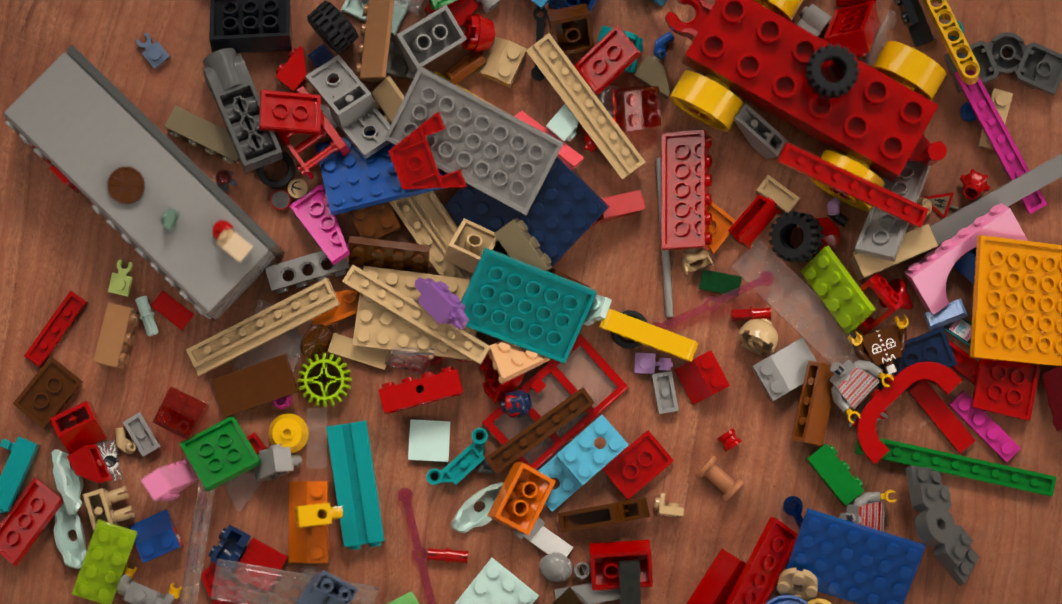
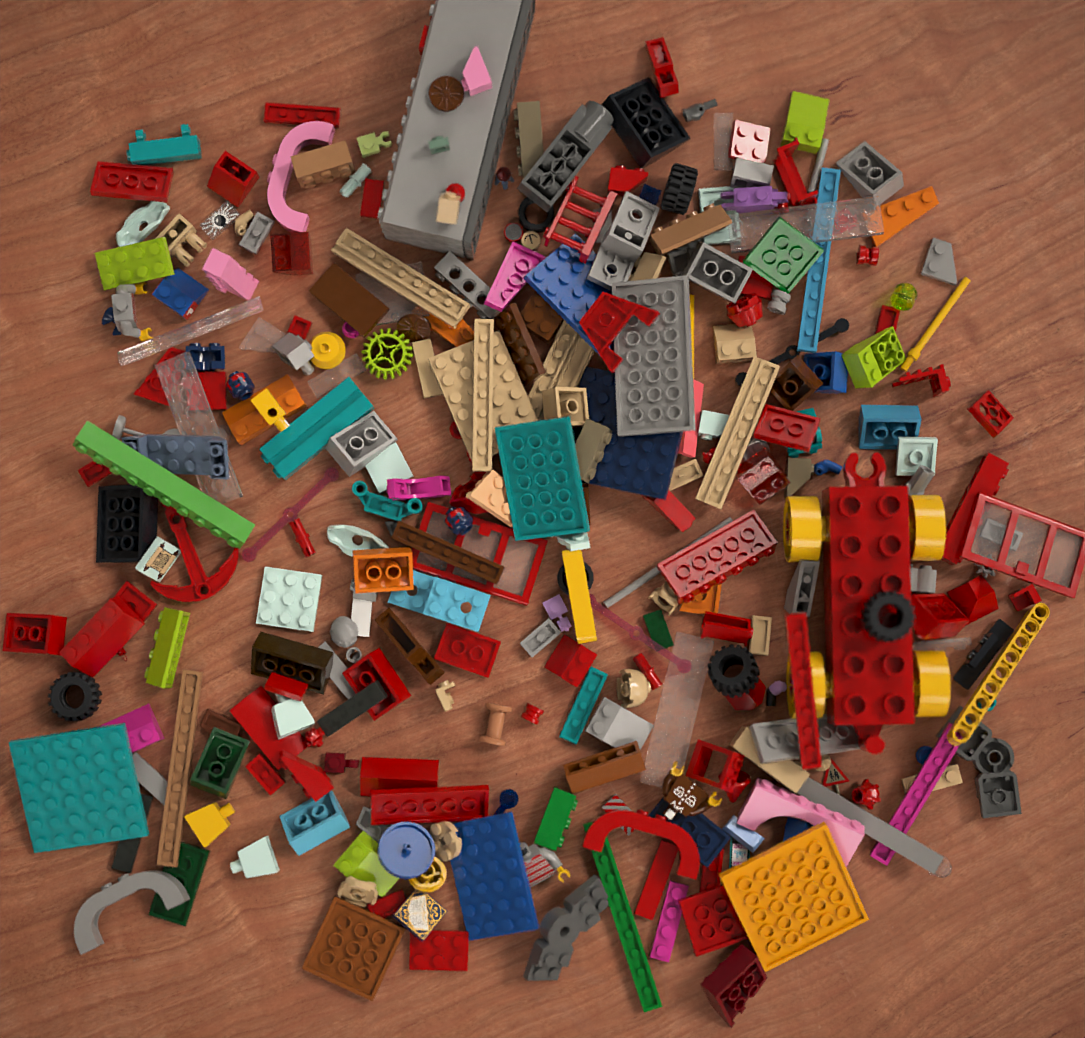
camera: 55 degrees right, 0 degrees up
reddish brown plate [13,357,83,429] -> none
light aqua piece [51,449,84,515] -> none
red slope [67,444,113,483] -> none
sand blue plate [136,33,171,70] -> none
green plate [179,415,261,492] -> none
red tile [259,90,321,135] -> none
red brick [378,366,464,414] -> none
clear wing [385,347,435,374] -> none
medium lavender hinge [414,278,469,329] -> none
dark orange tile [444,52,487,84] -> none
lime plate [801,246,876,334] -> none
light grey torso [830,360,894,424] -> none
none -> dark blue head [226,371,255,401]
none -> bright pink arch [267,121,335,237]
none -> light grey slope [325,411,397,477]
none -> dark pink arch [386,476,451,501]
none -> bright pink slope [461,46,492,96]
none -> teal tile [559,666,608,745]
none -> tan plate [669,459,704,491]

